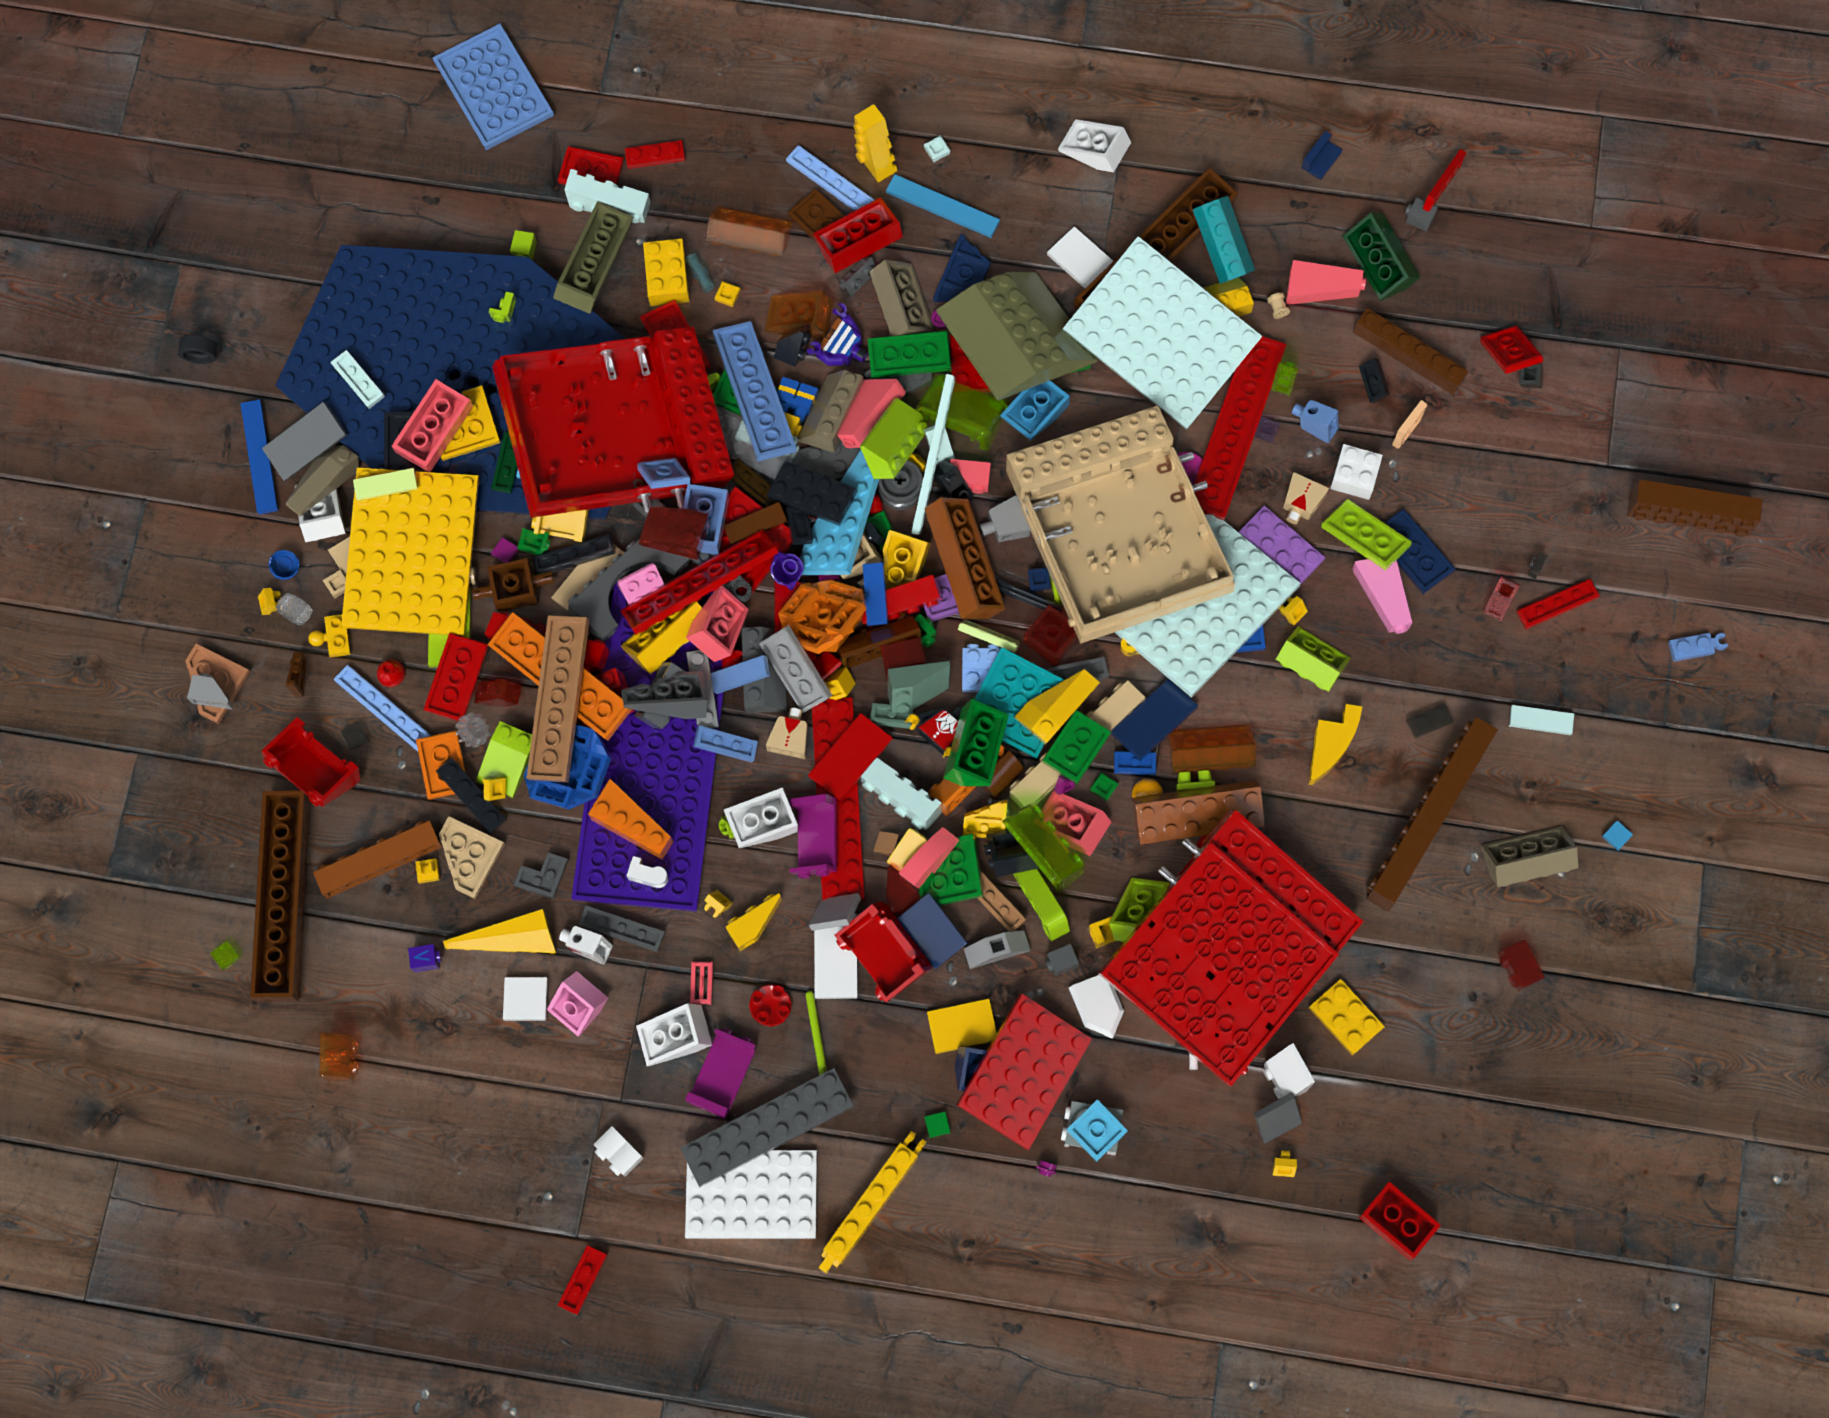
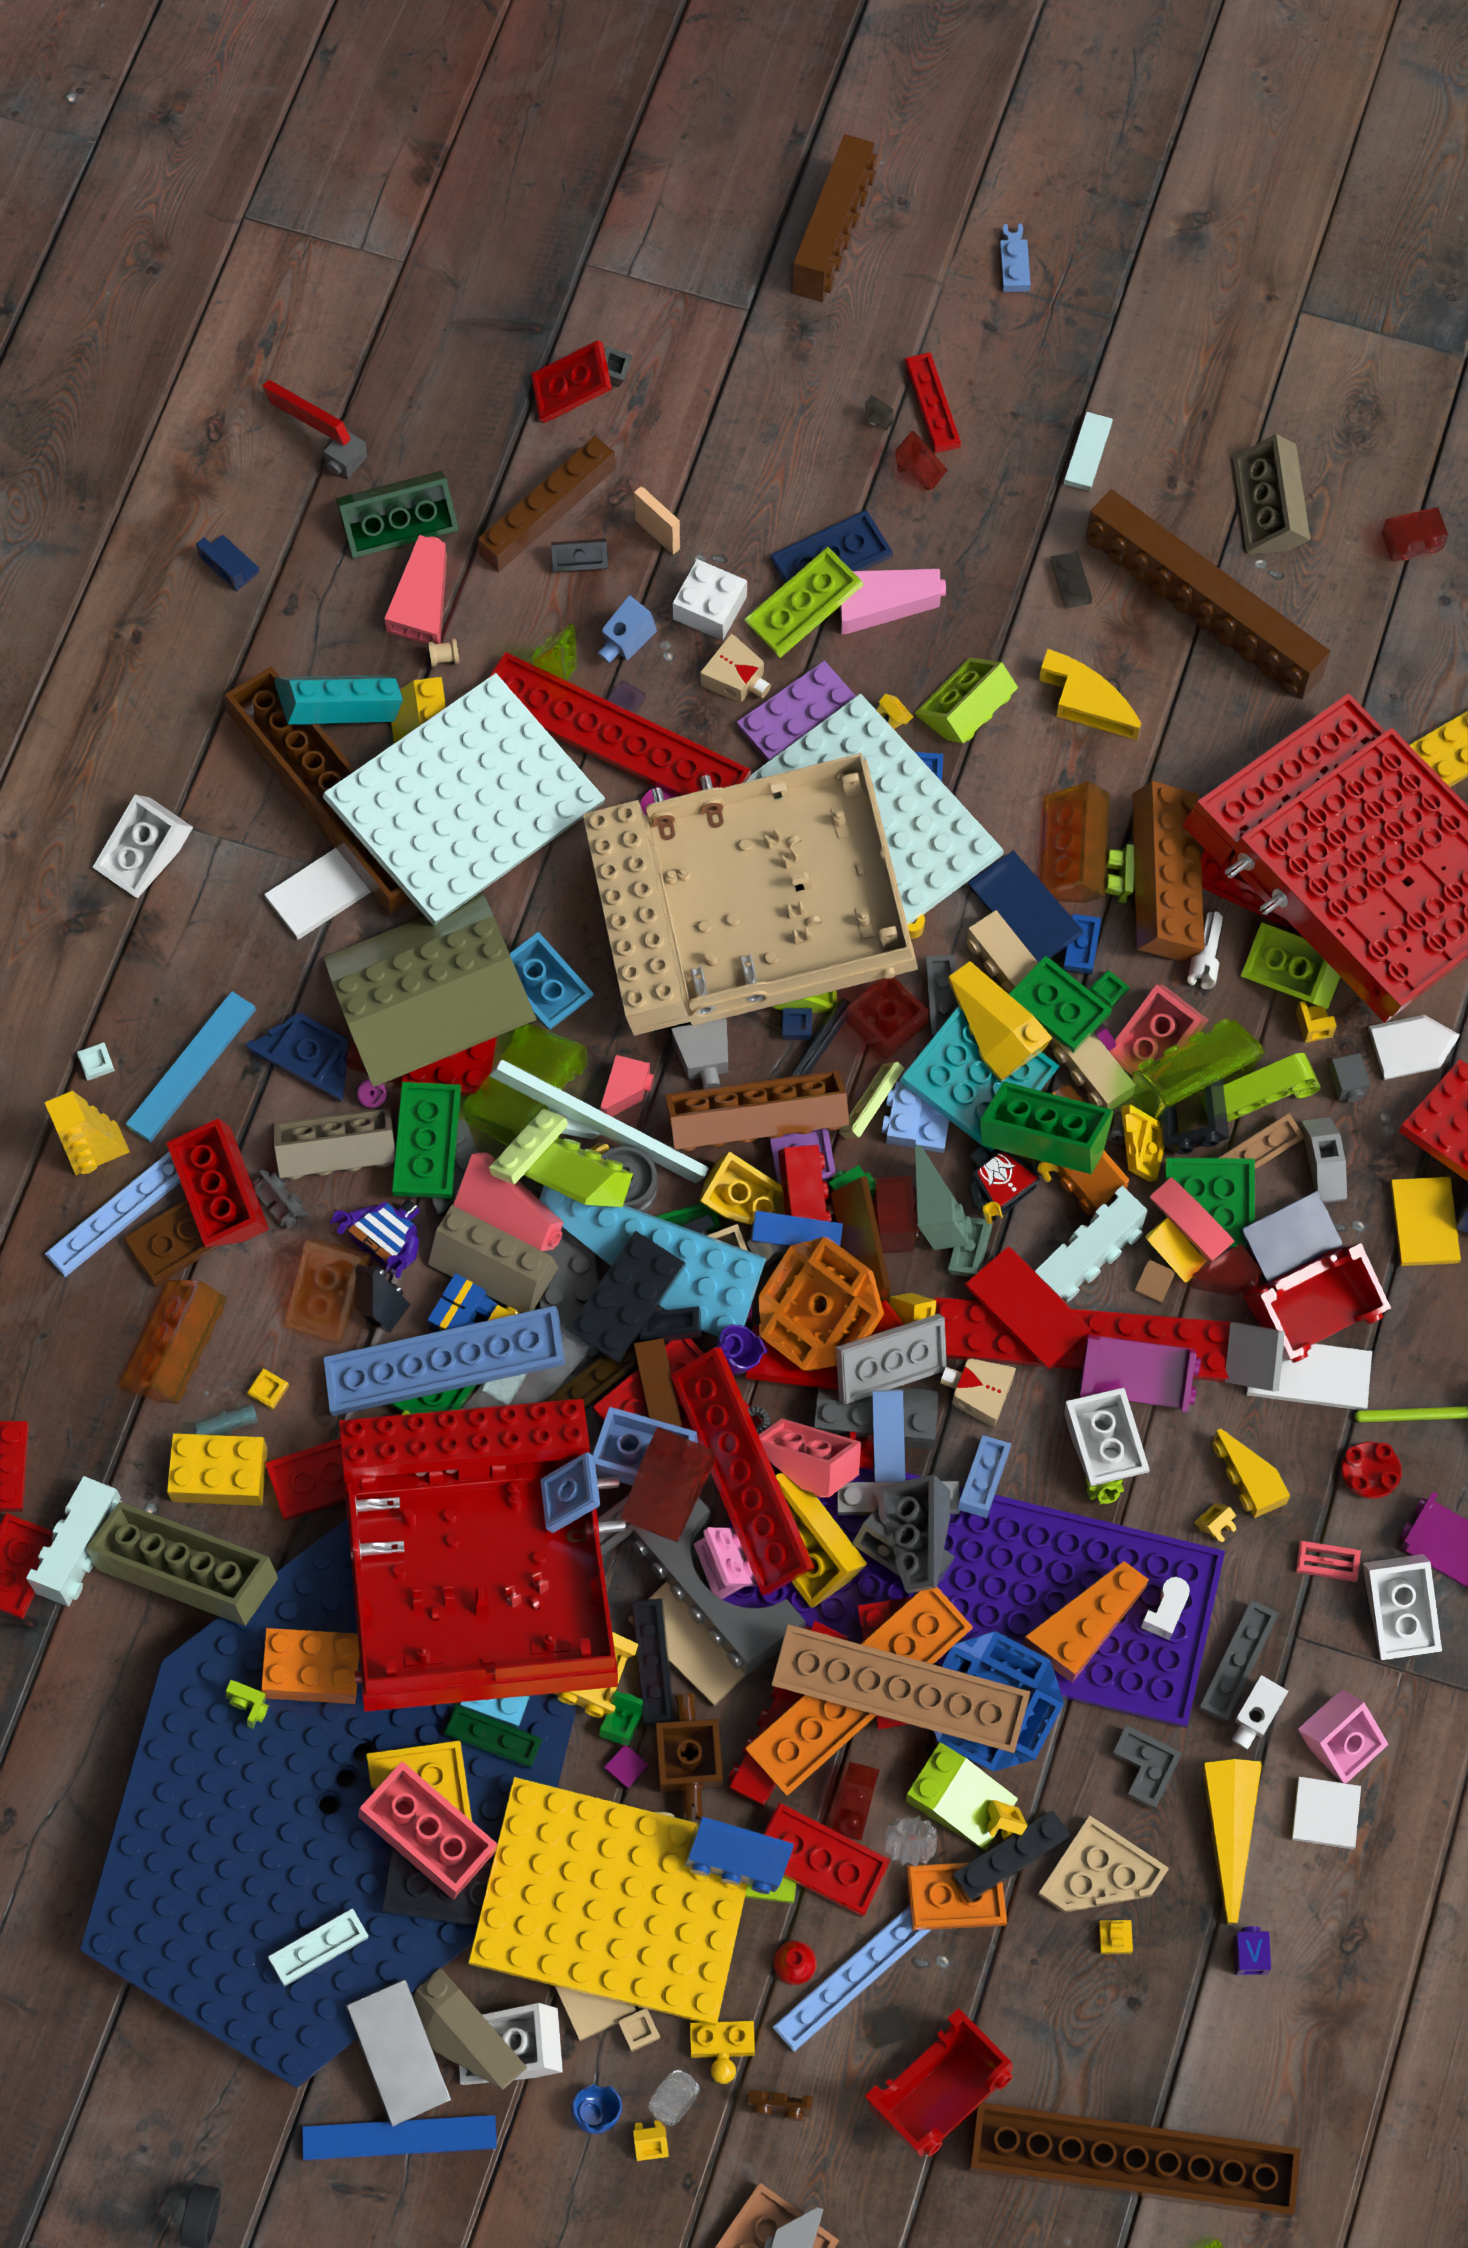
camera: 85 degrees left, 5 degrees down
dark orange brick [313,820,443,899] -> none
clear orange slope [319,1033,358,1082] -> none
yellowish green tile [353,468,418,501] -> none
lime brick [510,230,537,260] -> none
black slope [933,460,974,501] -> none
light orange hair [1132,778,1163,798] -> none
dark azure tile [1602,821,1633,851] -> none
none -> orange piece [262,1628,359,1704]
none -> yellowish green plate [489,1108,568,1185]
none -> blue slope [684,1817,794,1894]
none -> white piece [1187,911,1223,989]

